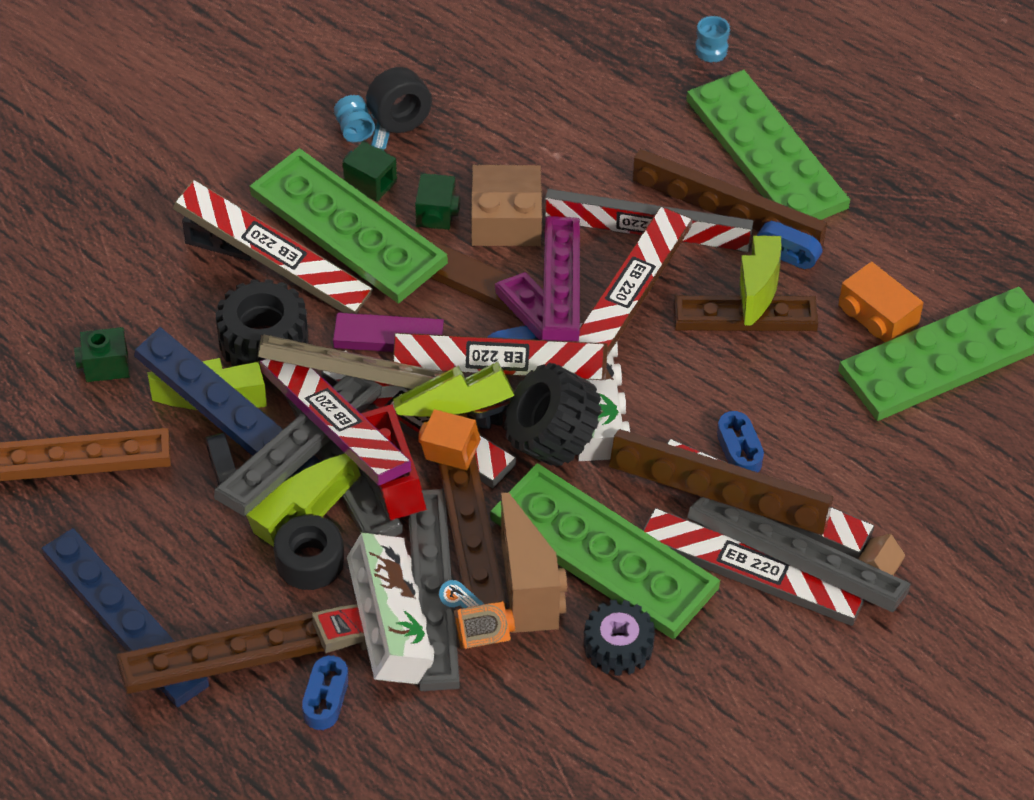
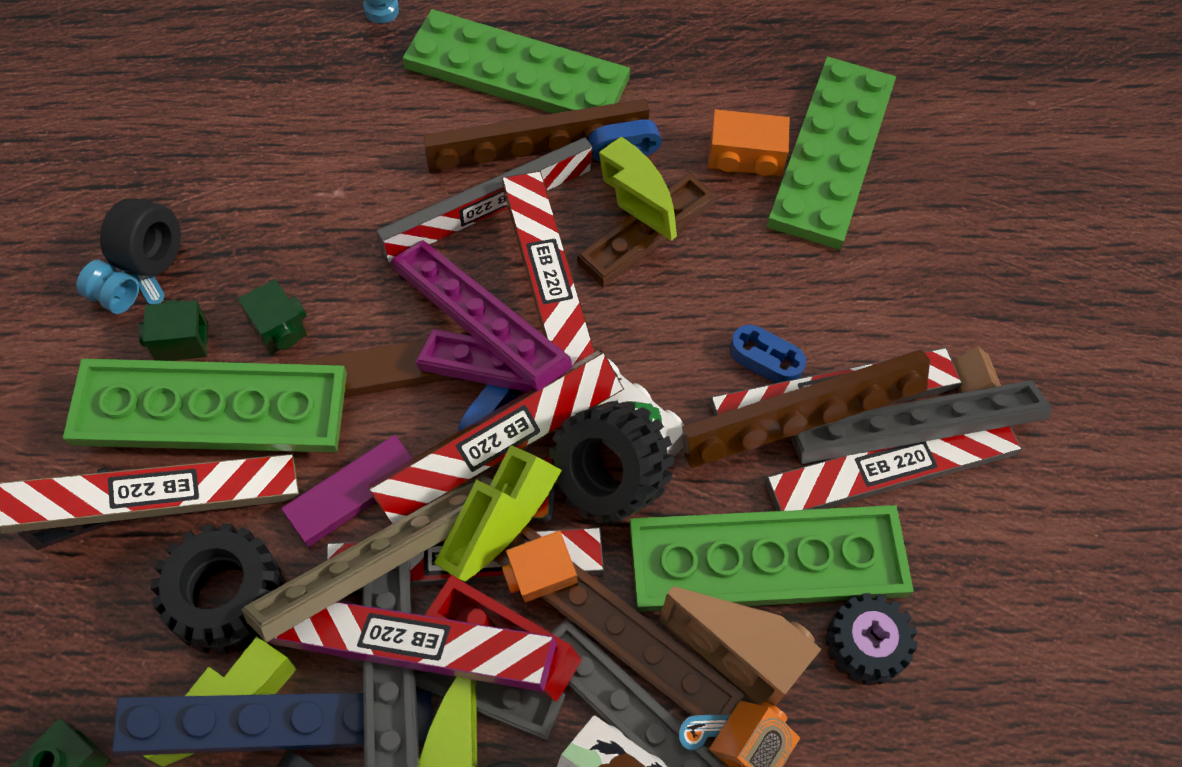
camera: 45 degrees left, 10 degrees up
medium nougat slope [472,165,542,246] -> none

